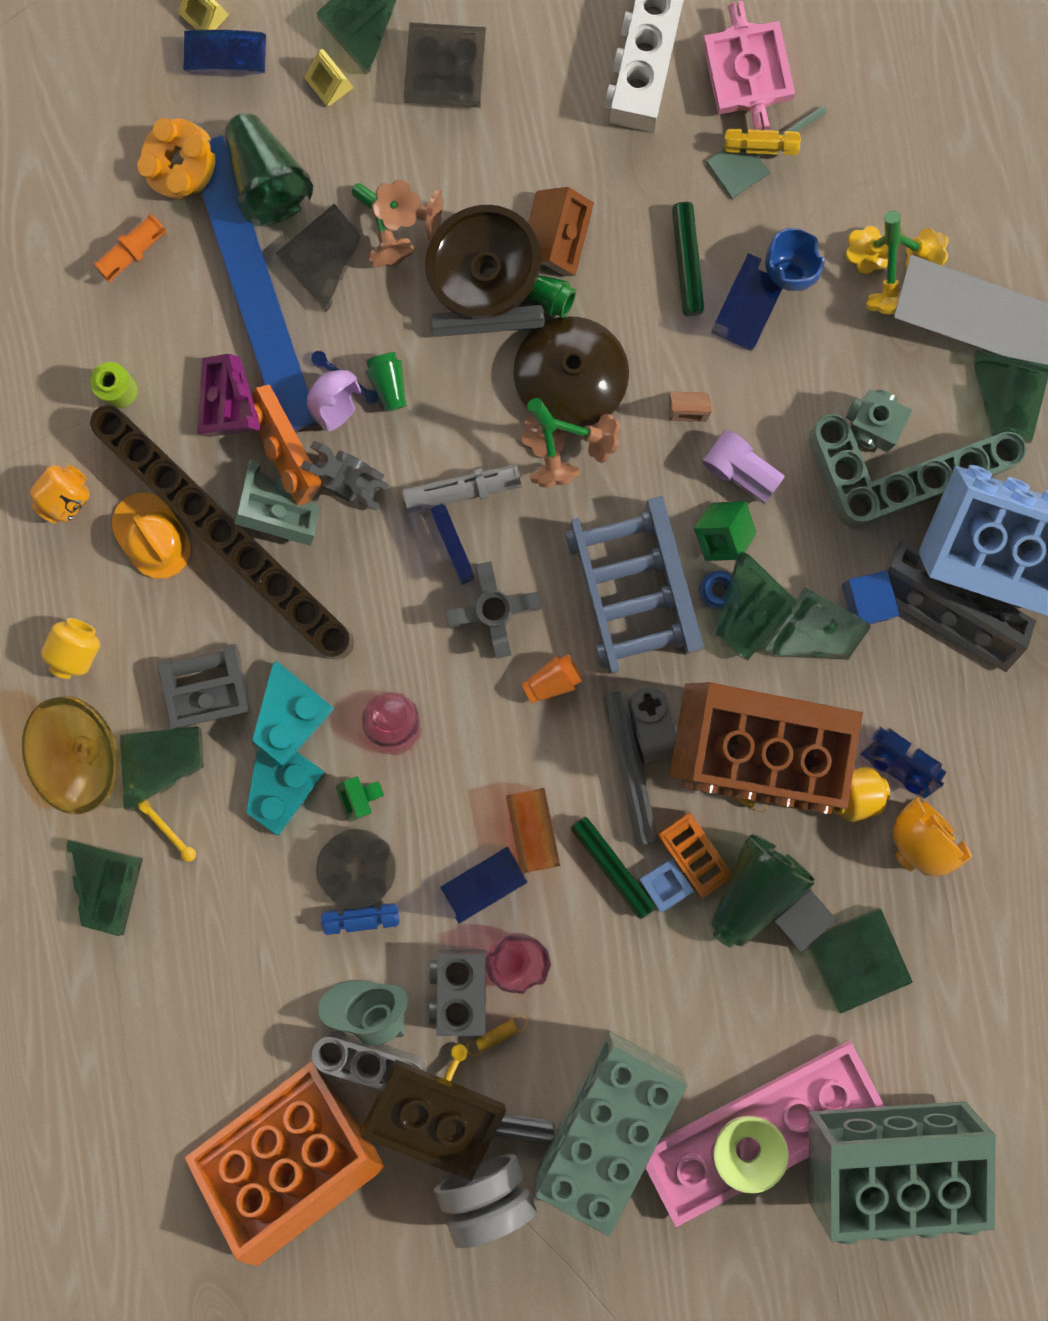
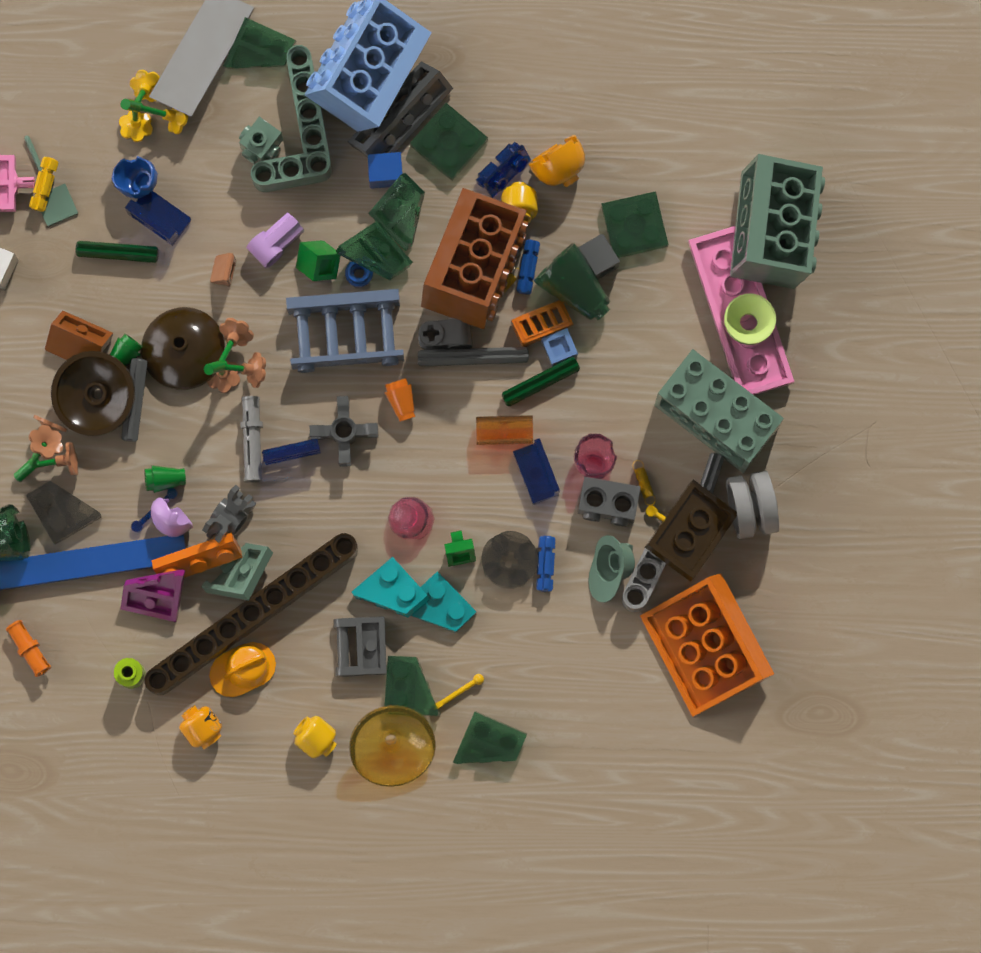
camera: 85 degrees left, 5 degrees down
none -> clear green plate [410,103,488,181]
none -> blue axle [517,240,540,295]

